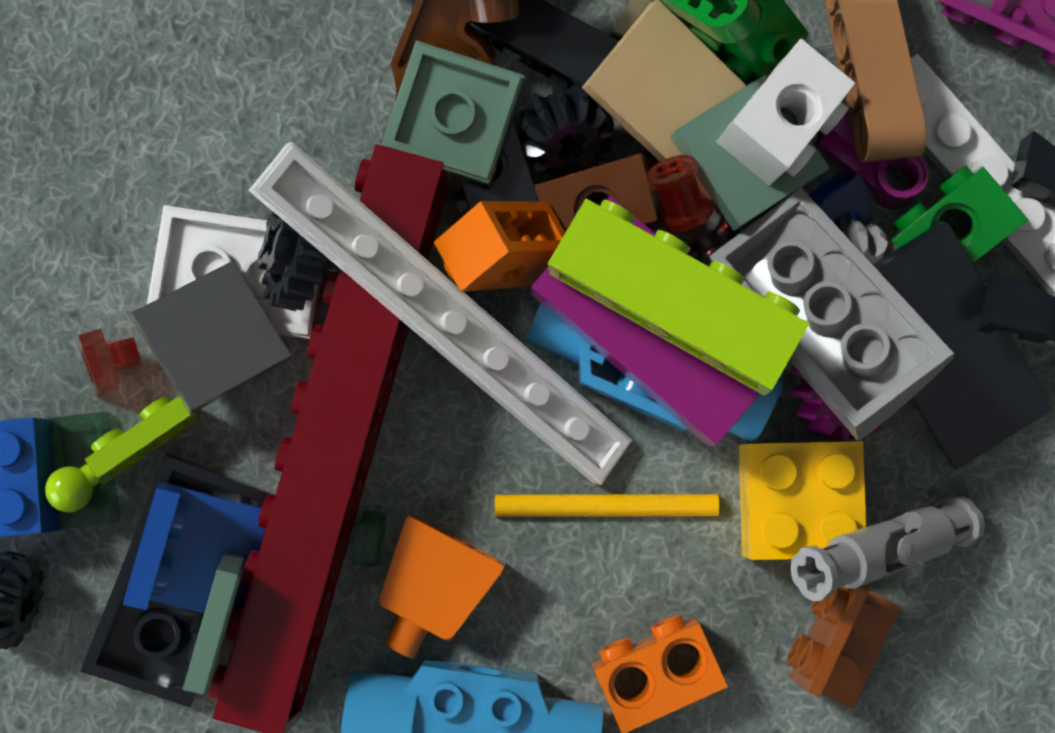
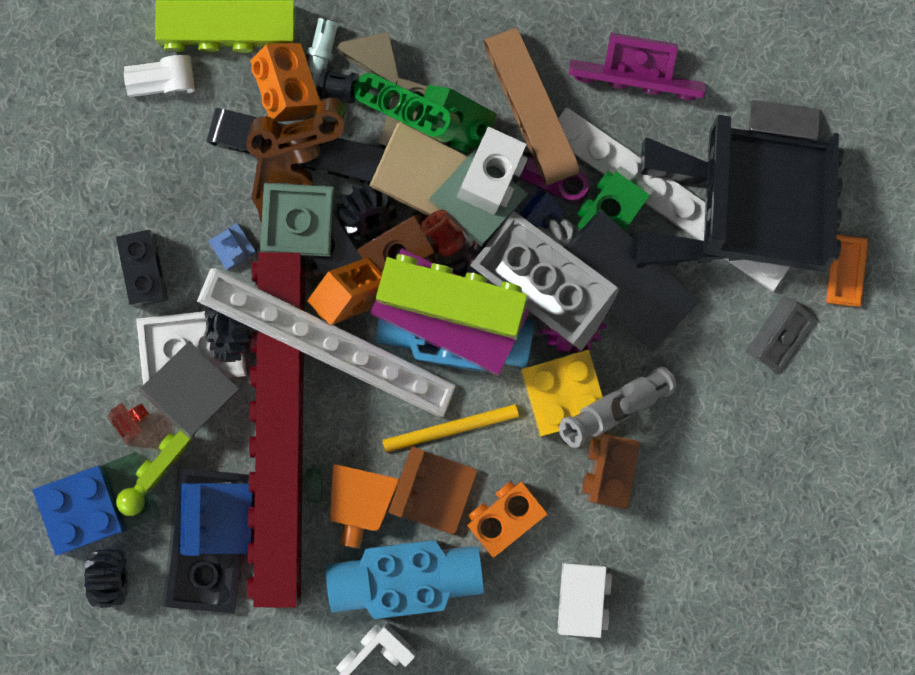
camera: 15 degrees left, 0 degrees up
sand green tile [183,552,246,695] -> none
none -> black brick [116,230,169,308]
none -> medium blue tile [208,223,256,271]
none -> dark orange bracket [388,446,477,534]

